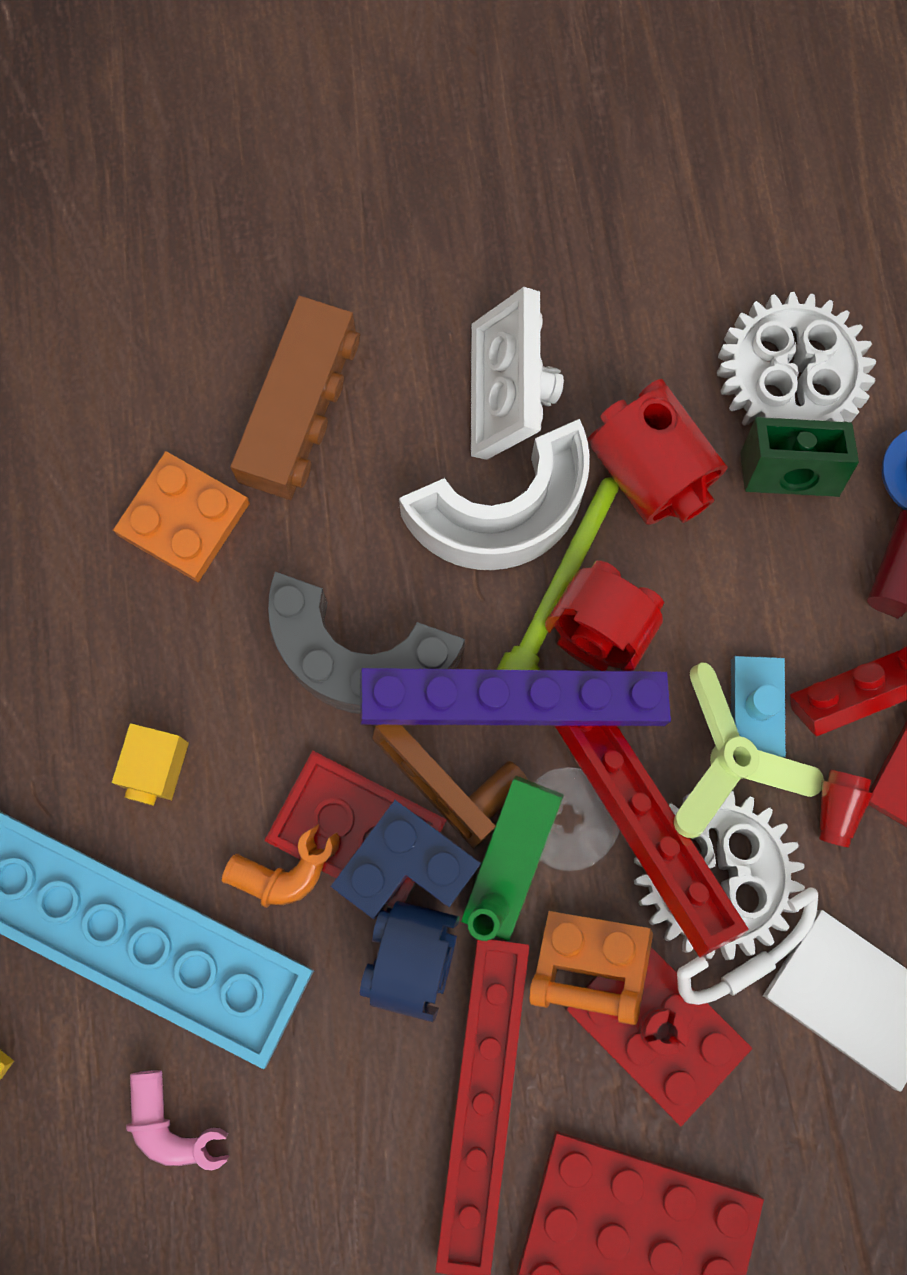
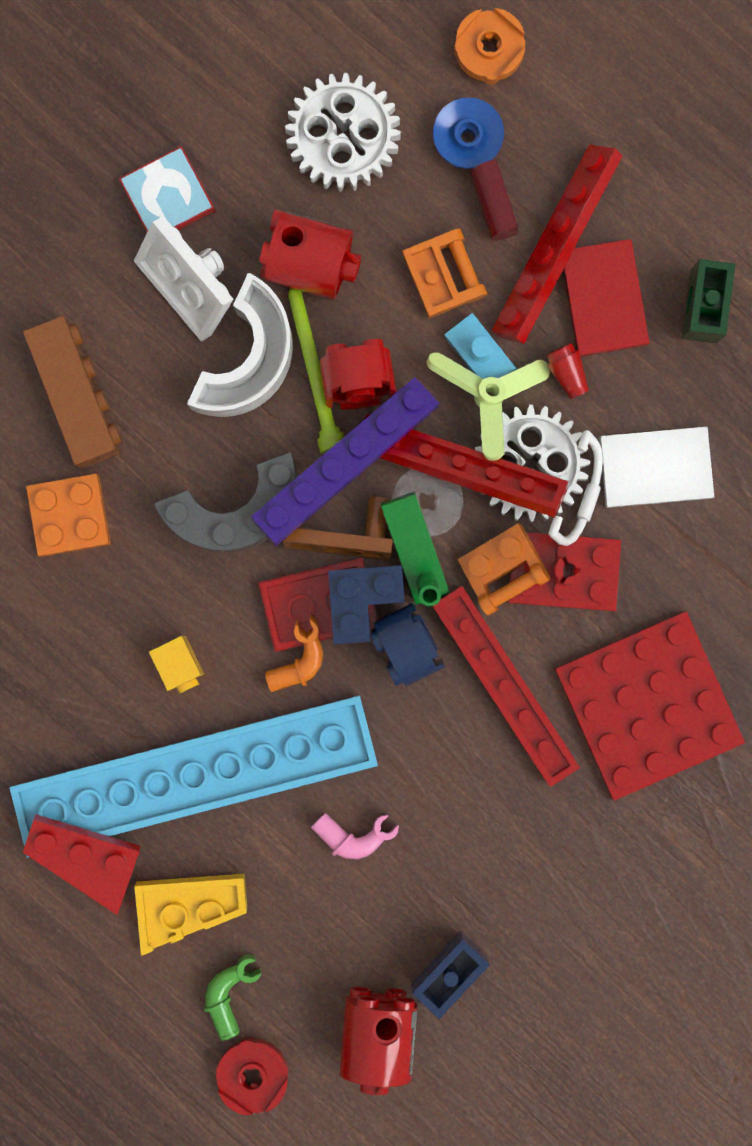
camera: 40 degrees left, 10 degrees up
dark green brick [740,417,859,497] -> none
none -> tile [119,146,215,232]
none -> orange plate [402,228,488,319]

